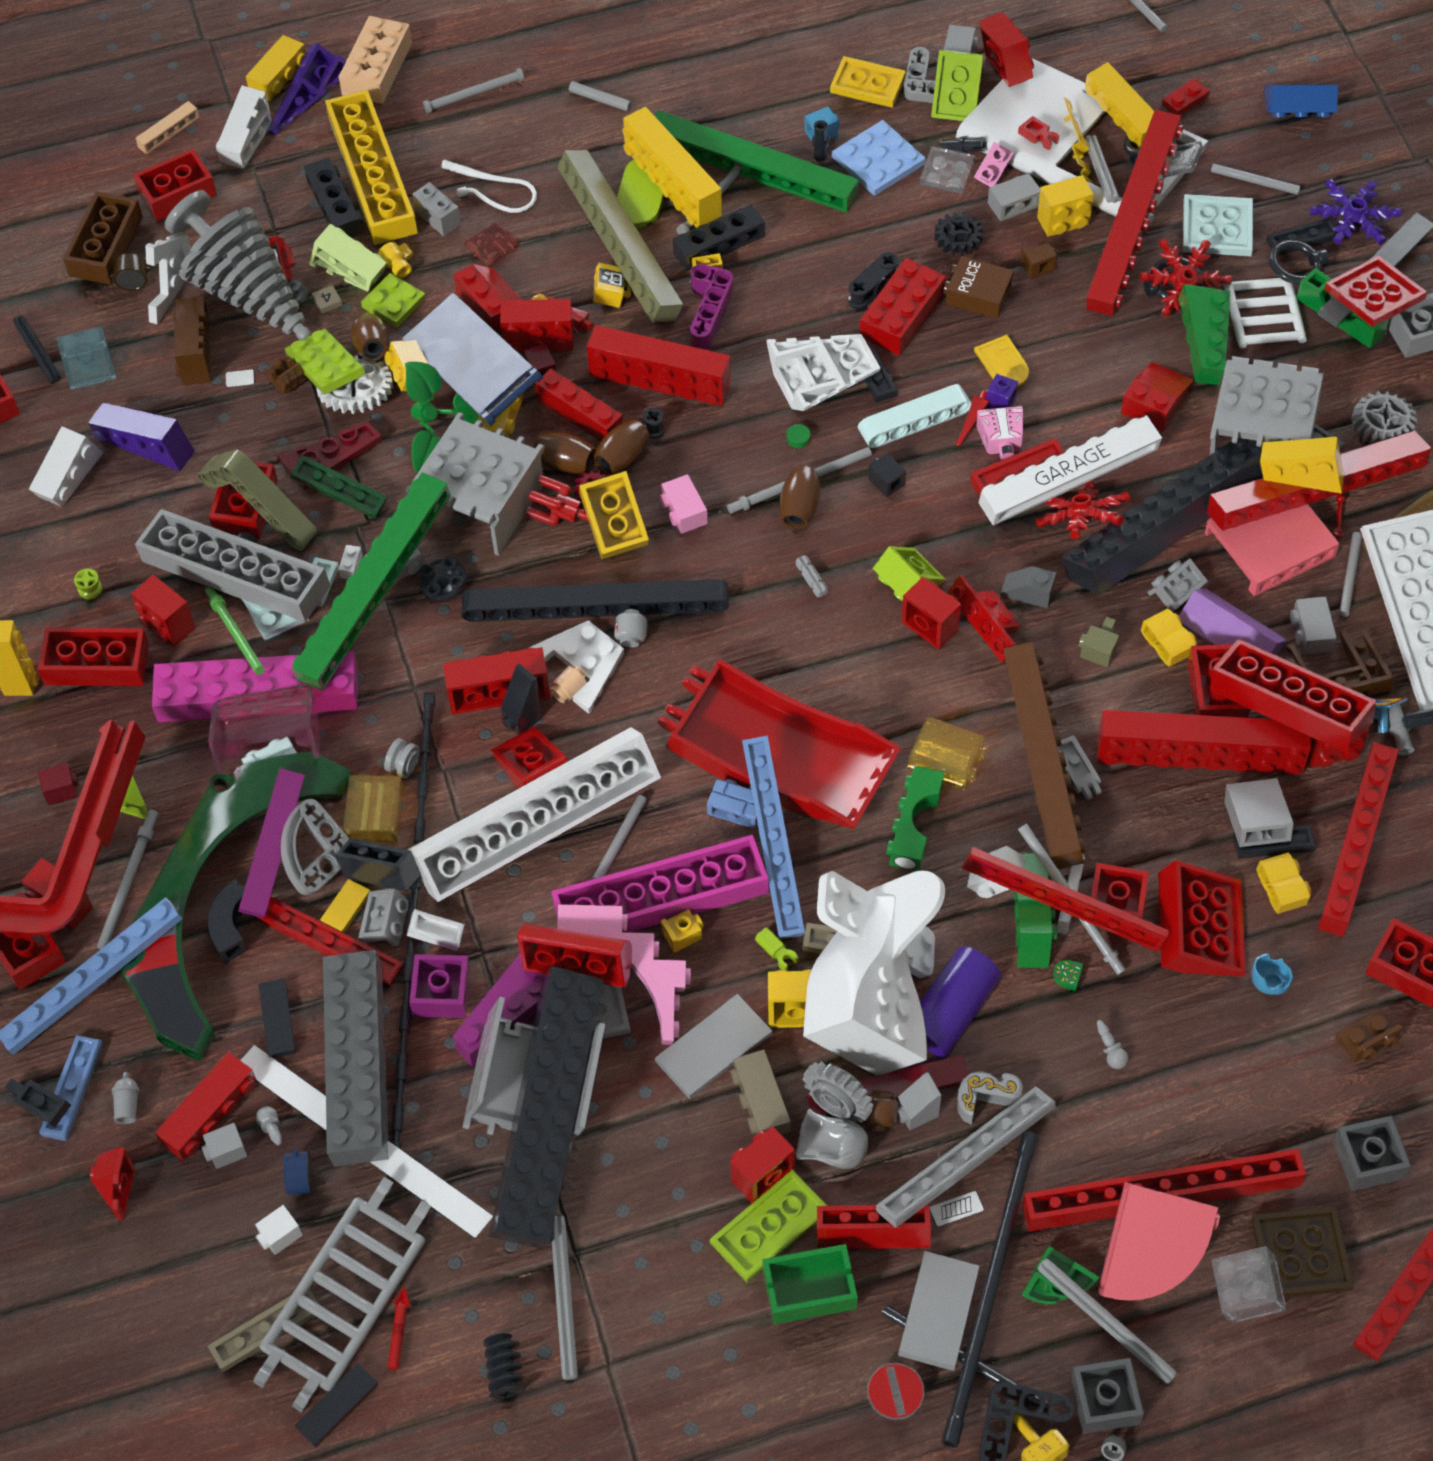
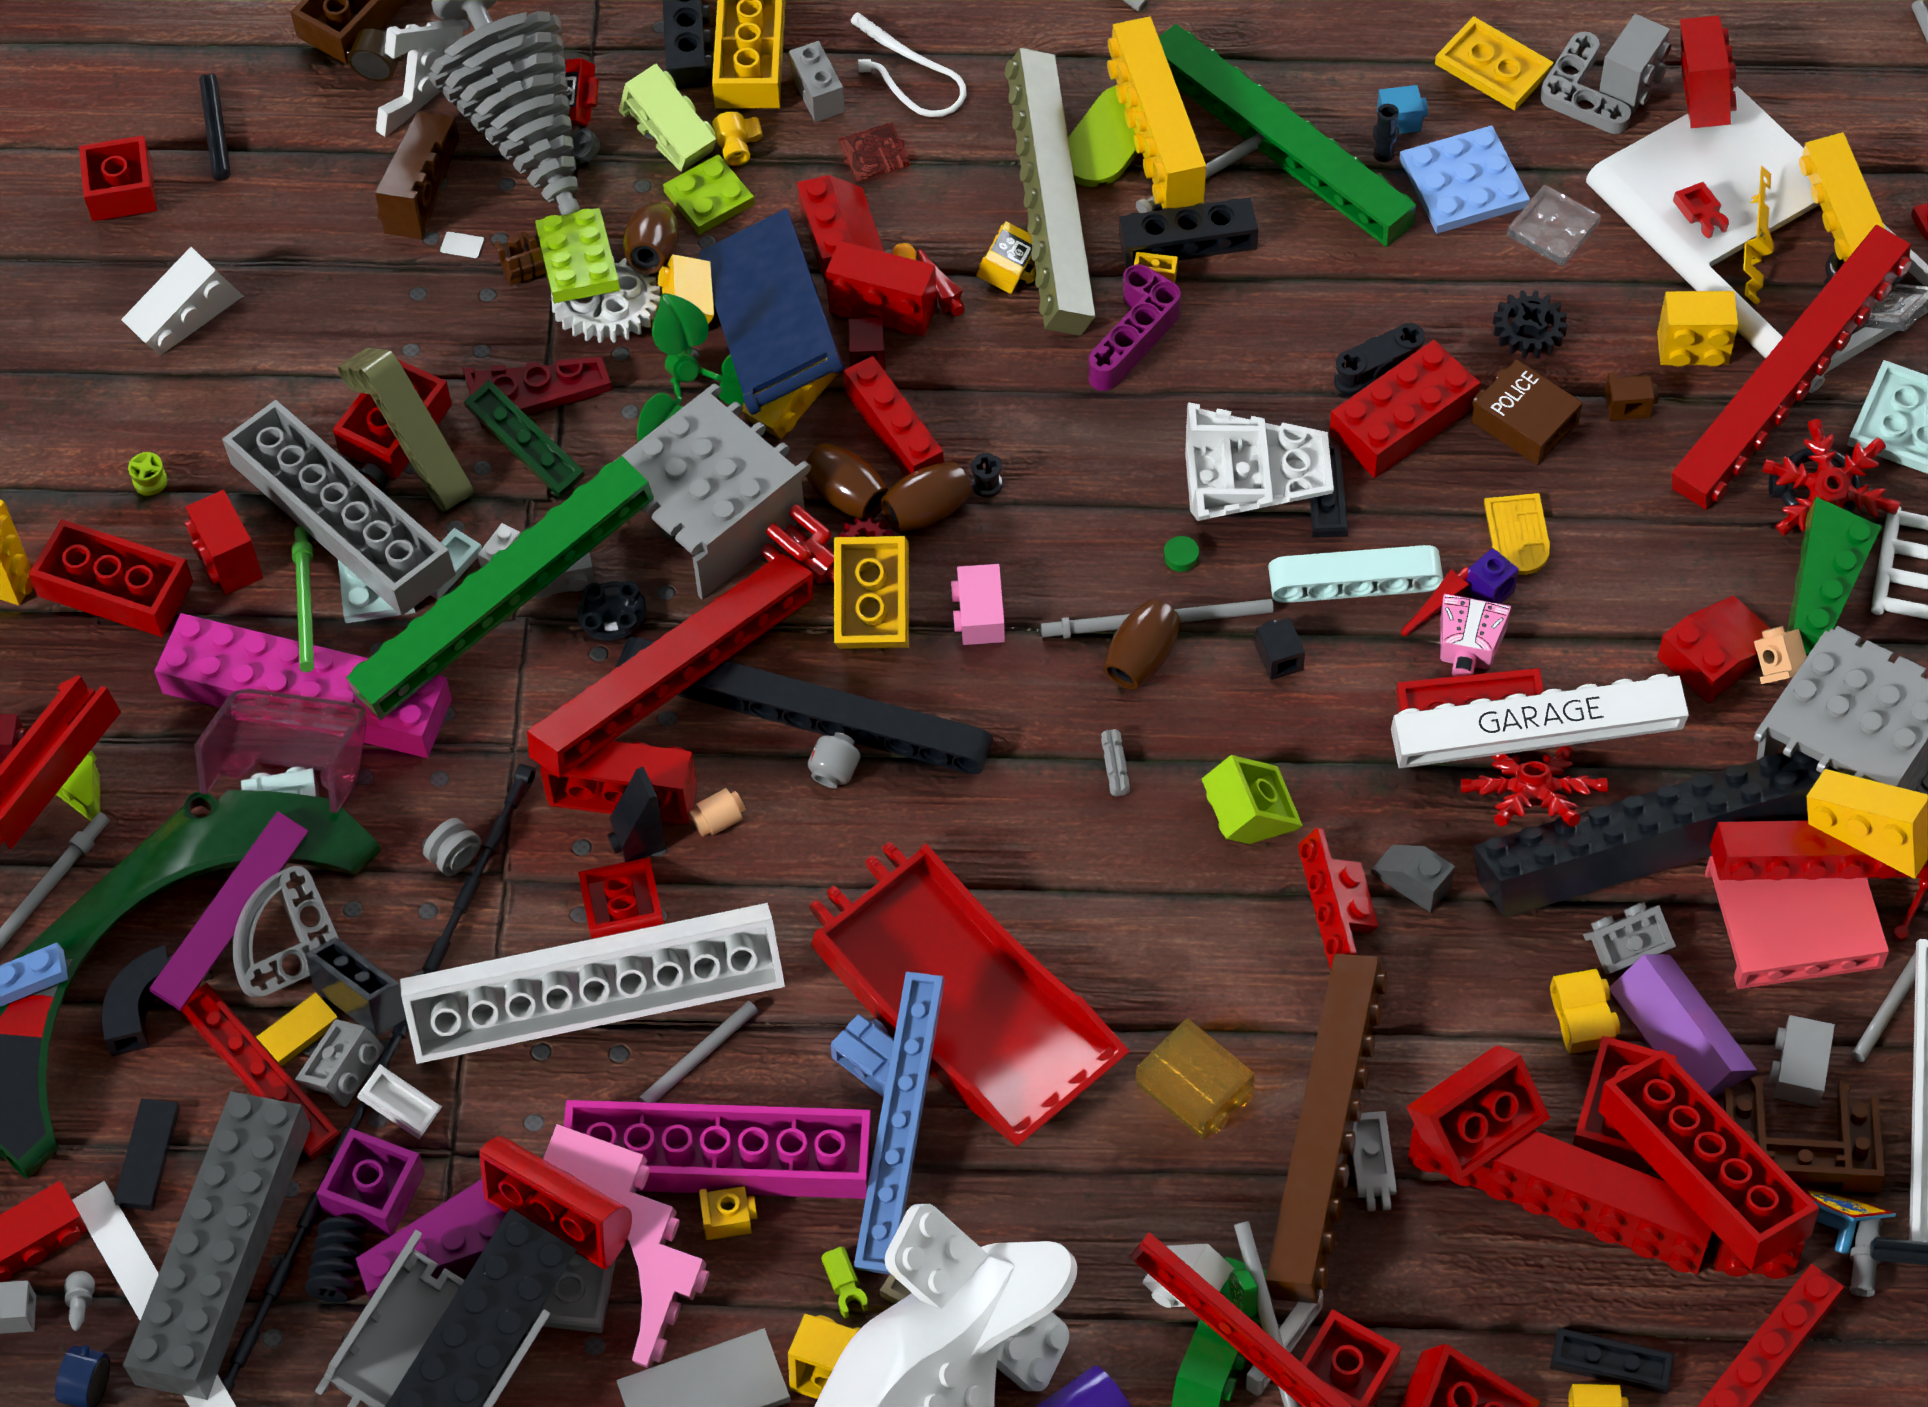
camera: 20 degrees right, 0 degrees up
clear light blue slope [56,326,116,390] -> none
dark purple wedge [88,403,195,471] -> none
dark tan tile [312,285,343,314] -> none
clear yellow brick [343,774,404,843] -> none
white wing [529,620,624,714] -> none
red brick [587,325,731,406] -> none
green arch [886,766,944,872] -> none
red brick [902,577,961,650] -> none
lime plate [931,49,984,121] -> none
black pin [940,136,987,154] -> none
bright pink hips [974,142,1014,187] -> none
light grey brick [988,173,1040,221] -> none
olive brick [1078,617,1119,668] -> none
light grey axle [1086,134,1119,203] -> none
light grey brick [1224,778,1293,847] -> none
none -> black piece [305,1216,368,1303]
none -> red brick [527,553,813,778]
none -> green tile [1229,1269,1258,1317]
none -> red slope [1406,1045,1550,1181]
none -> light nougat brick [1754,626,1807,684]

